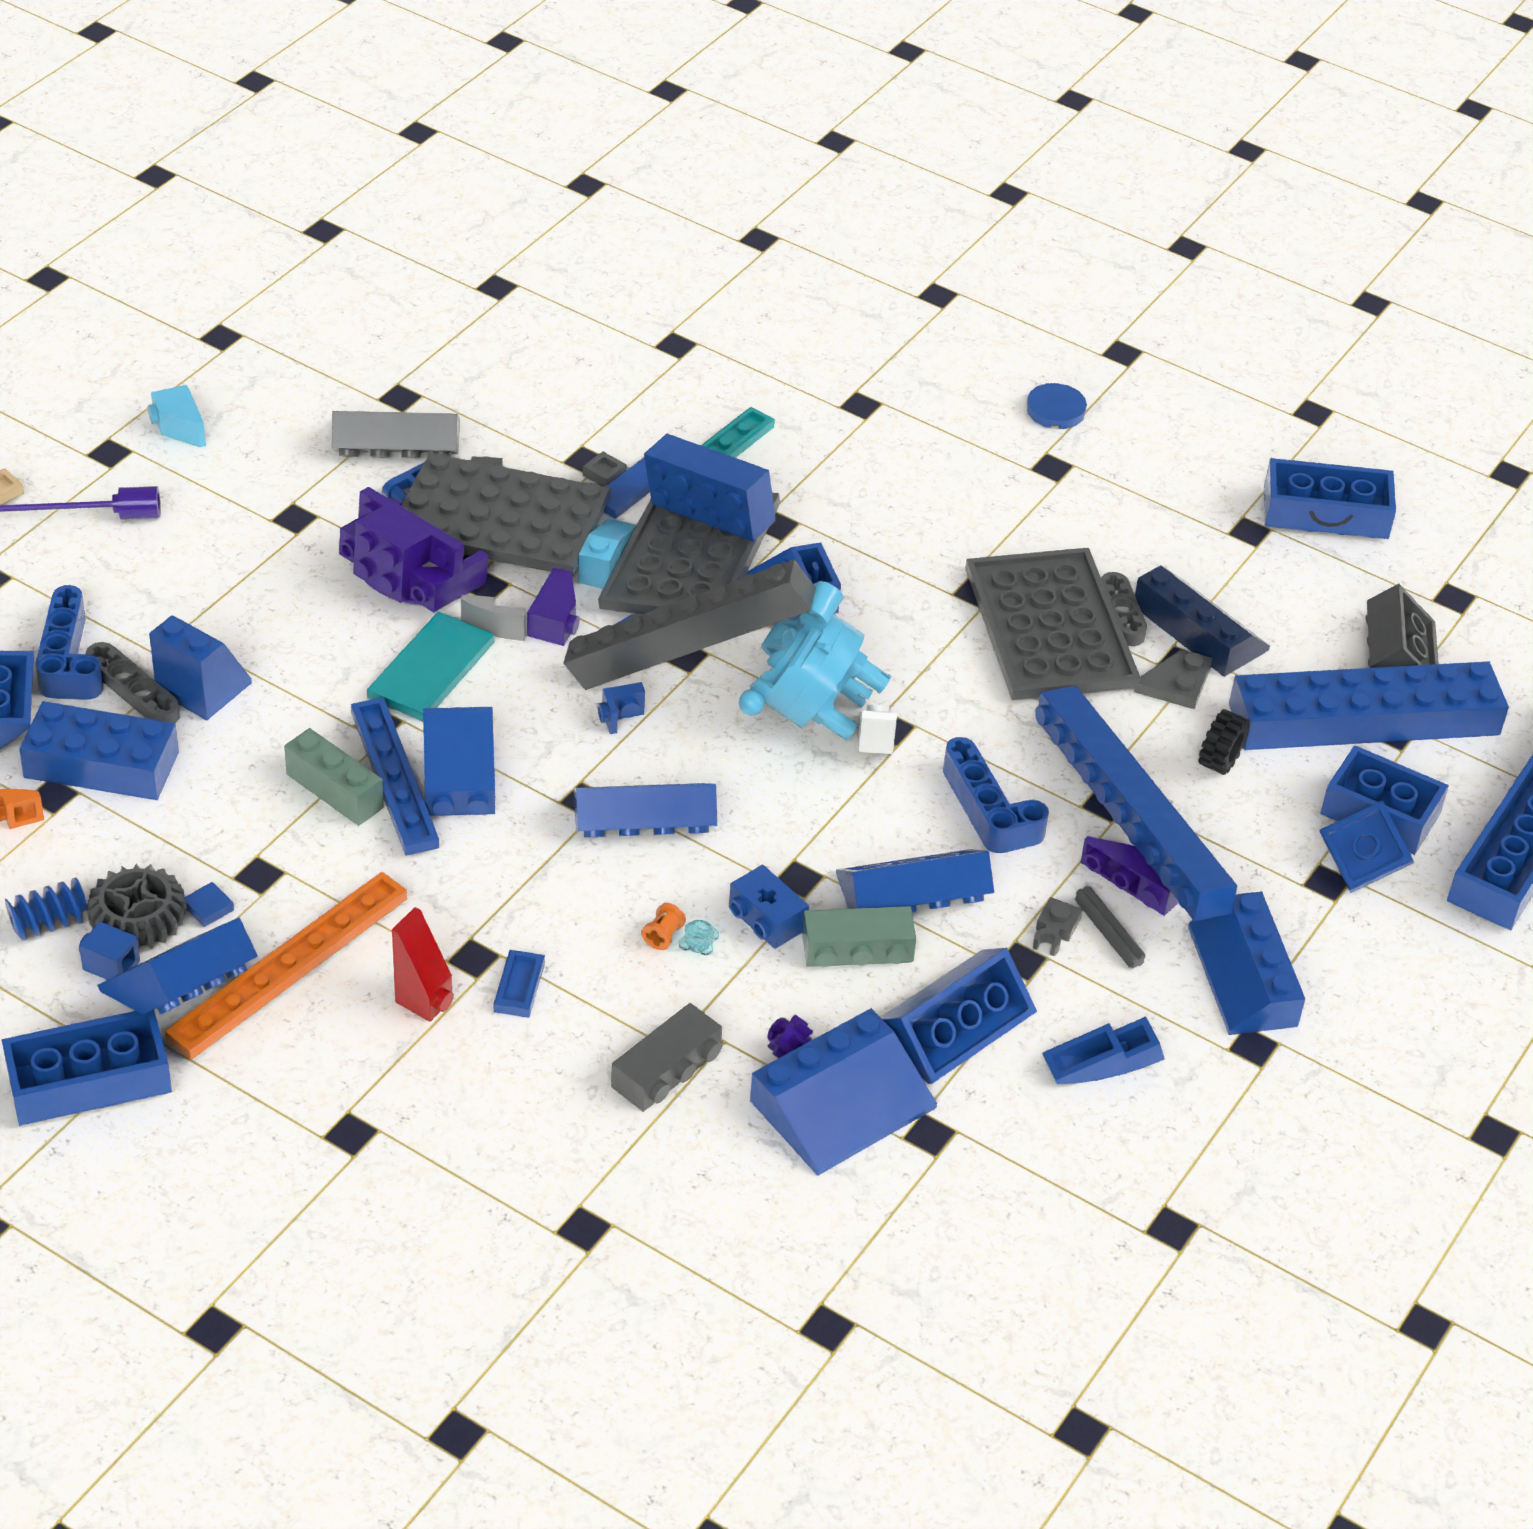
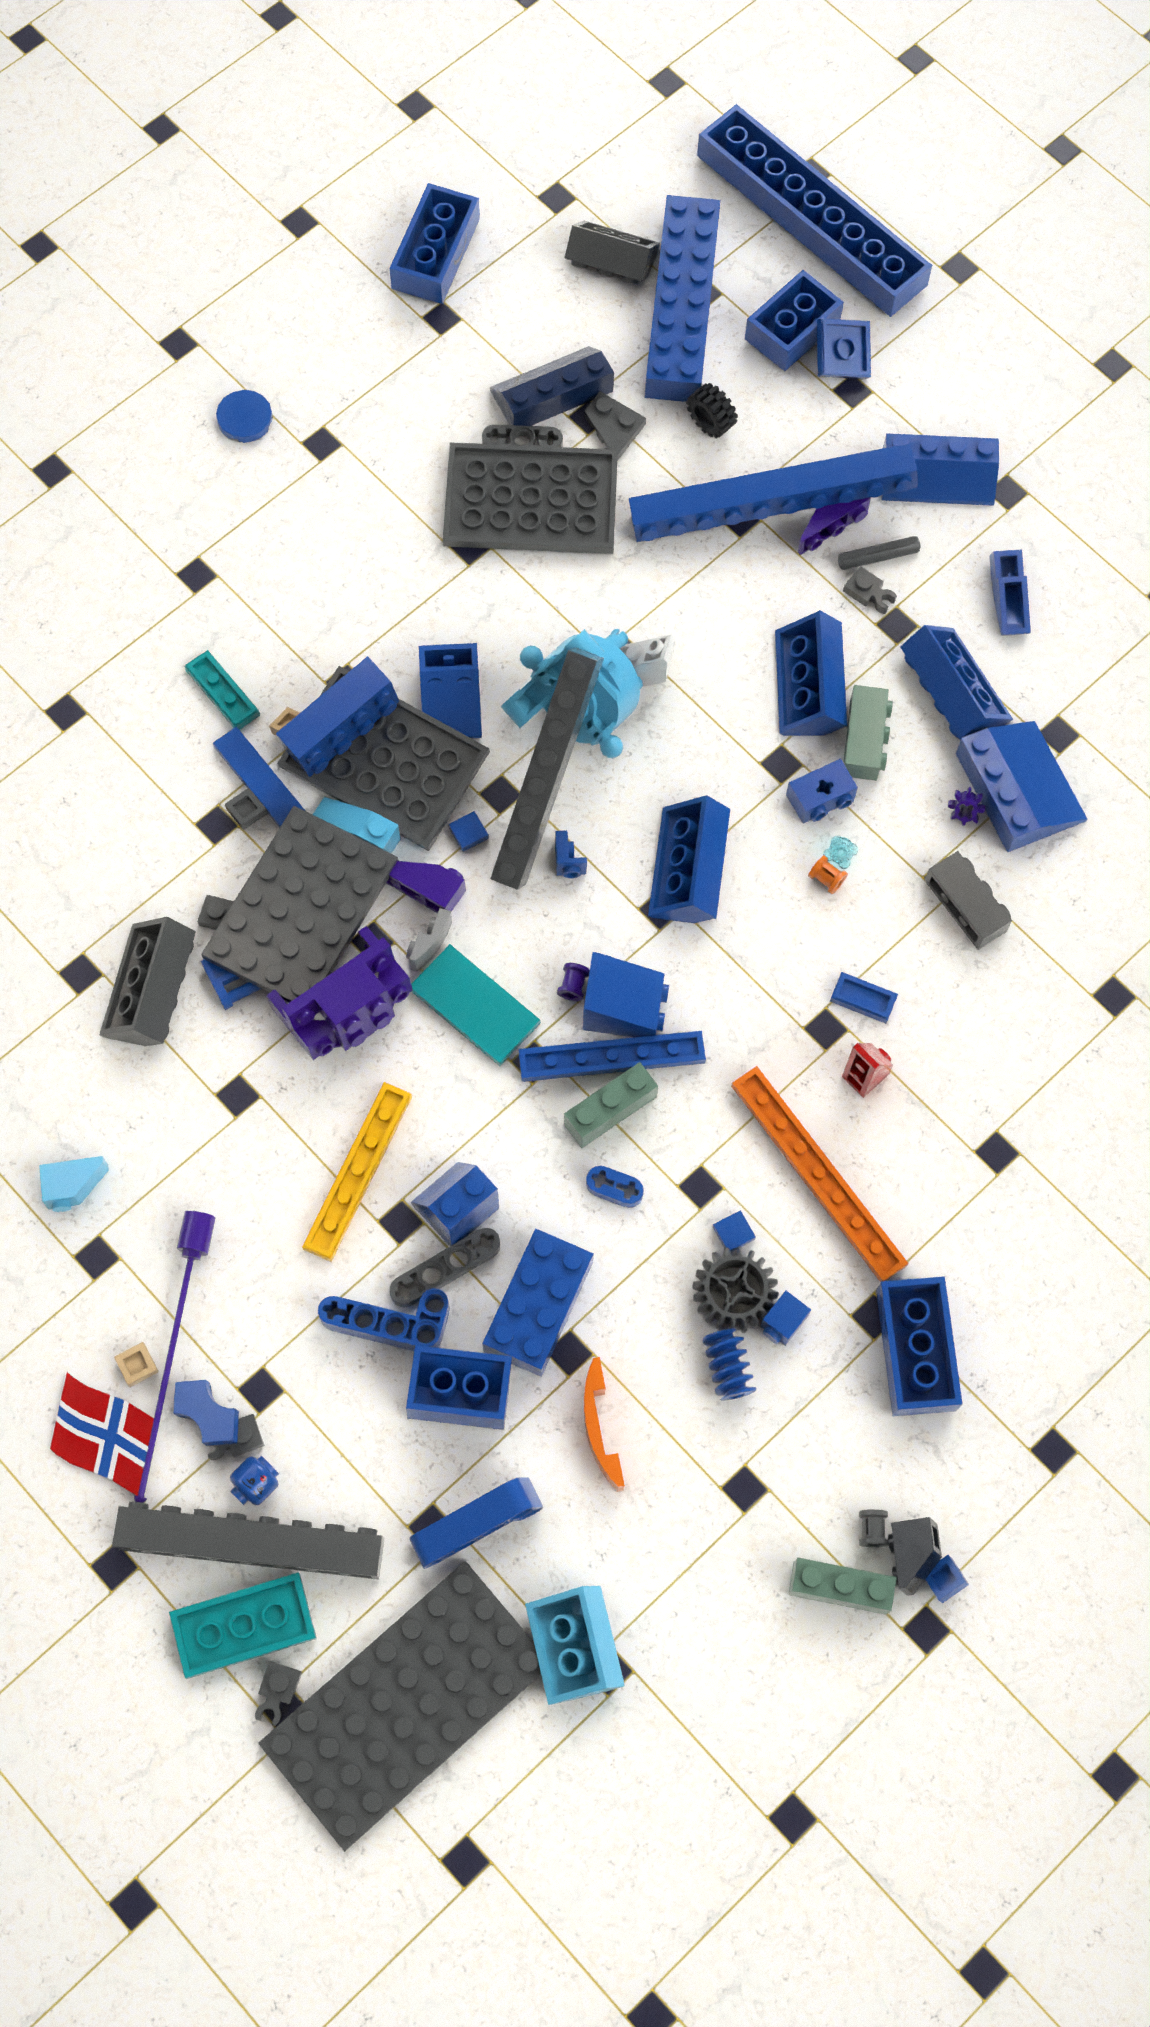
camera: 75 degrees left, 25 degrees up
blue slope [97,917,258,1015] -> none
blue beam [943,737,1049,853] -> none
none -> yellow tile [302,1082,412,1262]
none -> blue beam [586,1166,644,1208]

